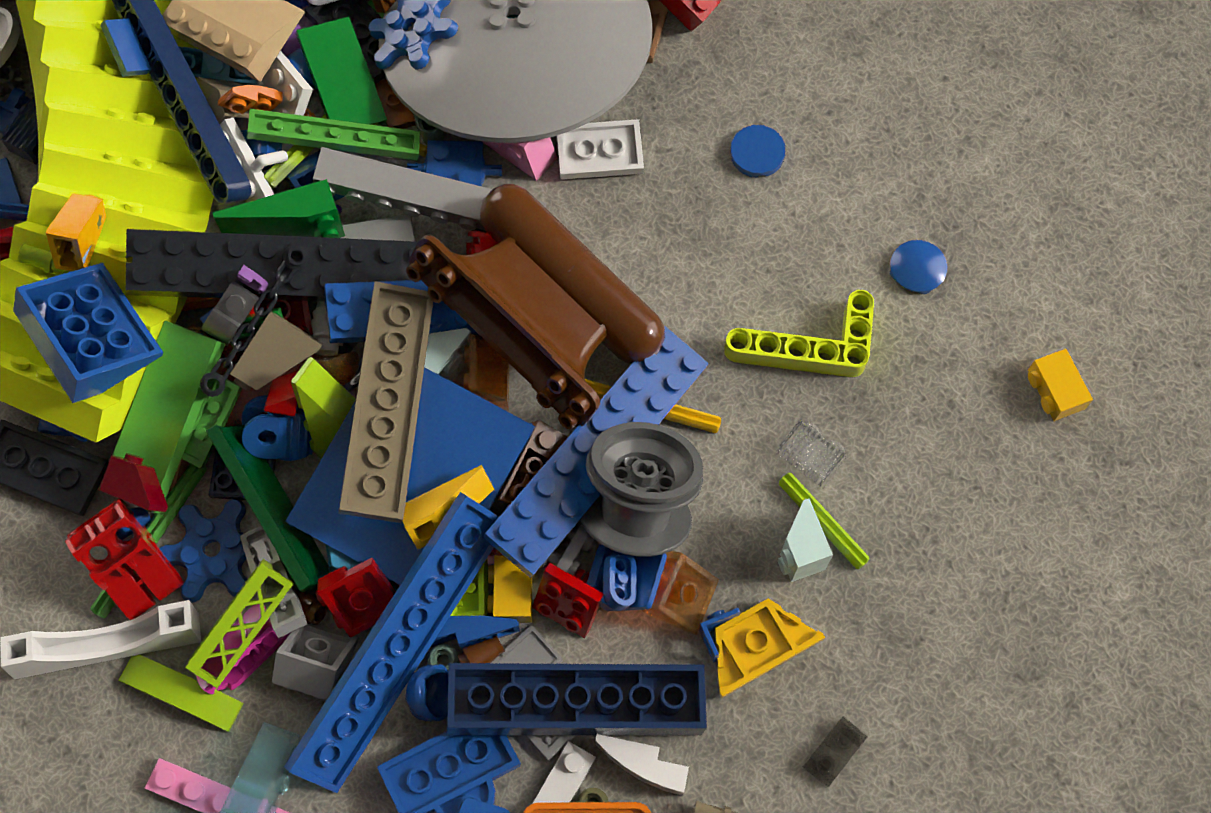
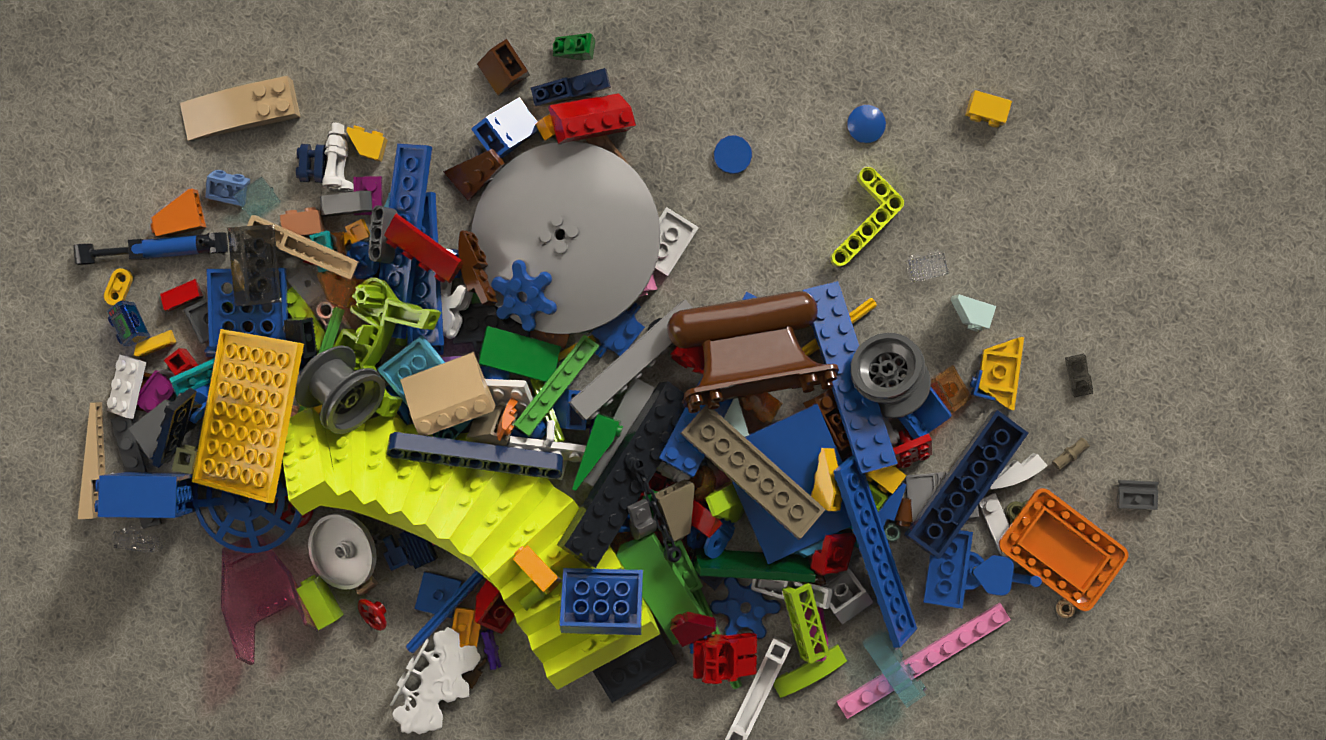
camera: 50 degrees left, 20 degrees up
blue tile [100,19,151,77] -> none
medium lavender tile [237,265,269,294] -> none
blue hair [405,664,449,722] -> none
blue plate [603,551,637,611] -> none
lime axle [779,472,869,569] -> none

